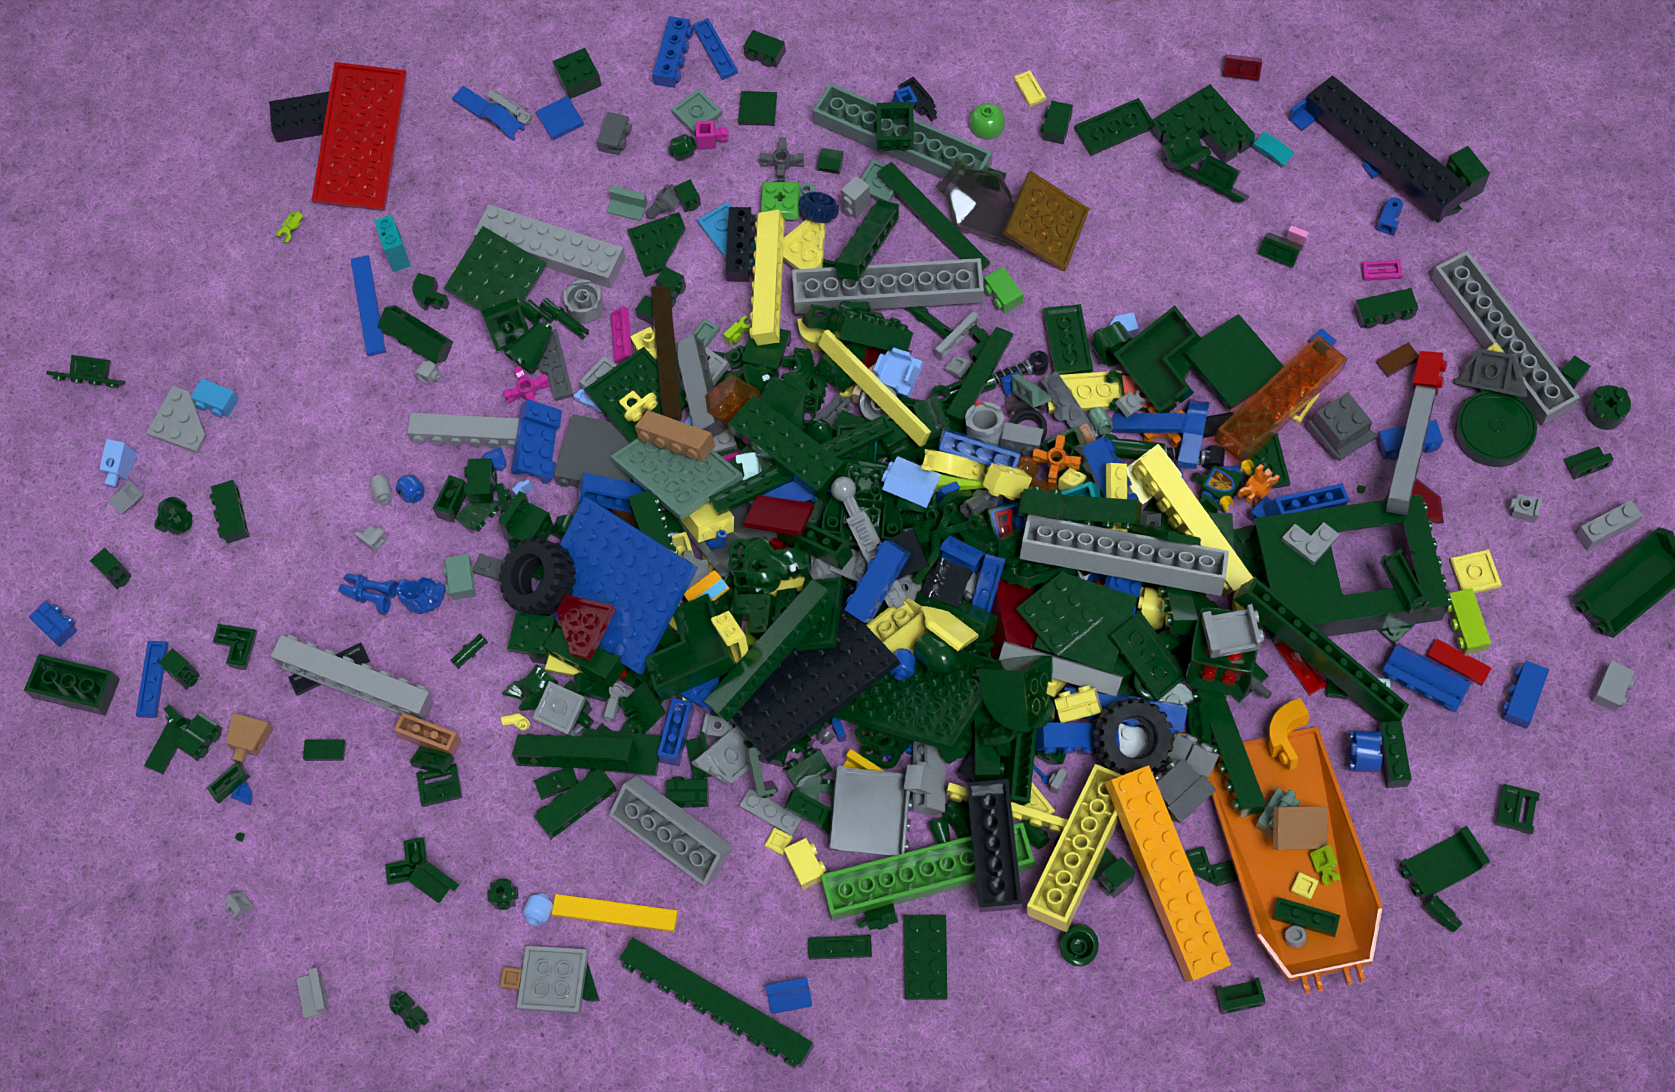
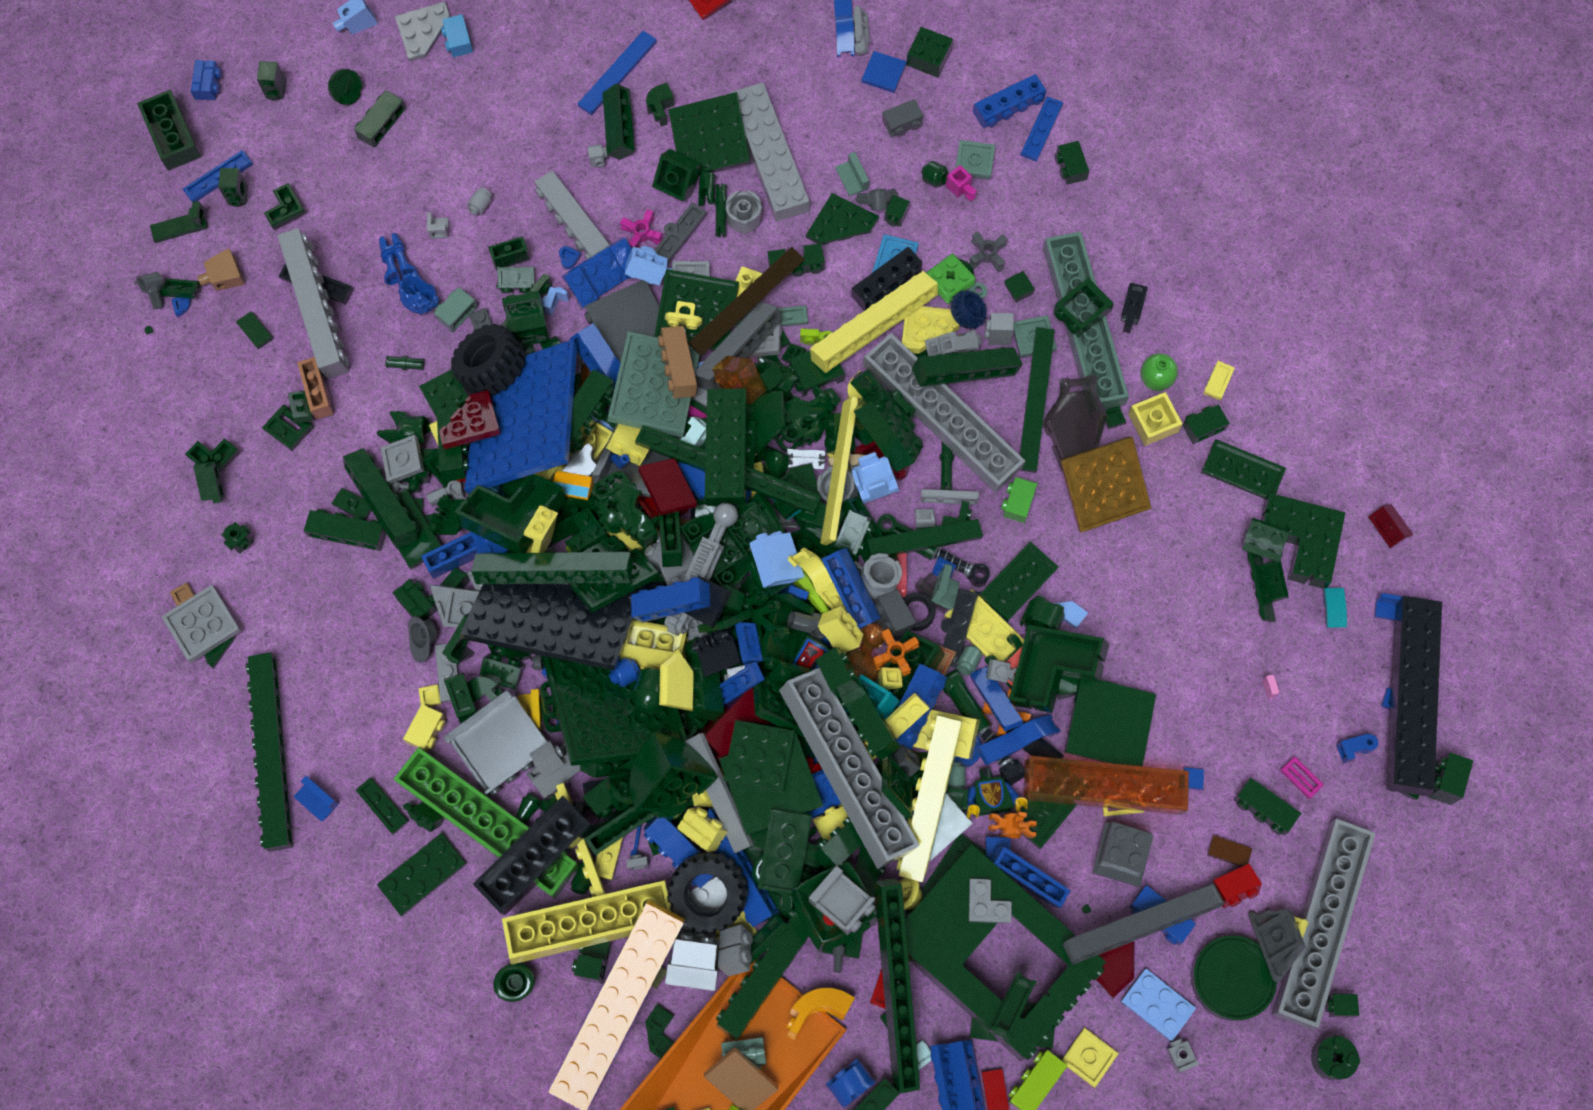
camera: 45 degrees right, 5 degrees up
light grey panel [108,480,143,514] -> none
dark green brick [175,713,222,761] -> none
light grey tile [225,892,254,918] -> none
light grey panel [297,968,329,1019] -> none
teal window [374,214,411,272] -> none
dark green hinge [389,991,429,1033] -> none
blue head [396,475,425,503] -> none
dark green brick [464,458,498,502] -> none
light yellow arm [501,713,530,731] -> none
dark green cone [503,321,553,374] -> none
light blue head [523,893,553,926] -> none
yellow tile [552,894,678,932] -> none
light grey brick [609,776,733,886] -> none
dark pink tile [611,306,632,364] -> none
dark green tile [738,91,778,126] -> none
blue brick [891,85,918,107] -> none
dark green panel [1258,232,1304,267] -> none
dark green panel [1564,447,1614,480] -> none
none -> dark grey axle [134,272,163,309]
none -> dark grey piece [408,616,437,663]
none -> light blue brick [625,246,668,286]
none -> light grey hips [925,330,982,356]
none -> light blue plate [1121,969,1196,1042]
none -> light yellow brick [1128,392,1182,446]

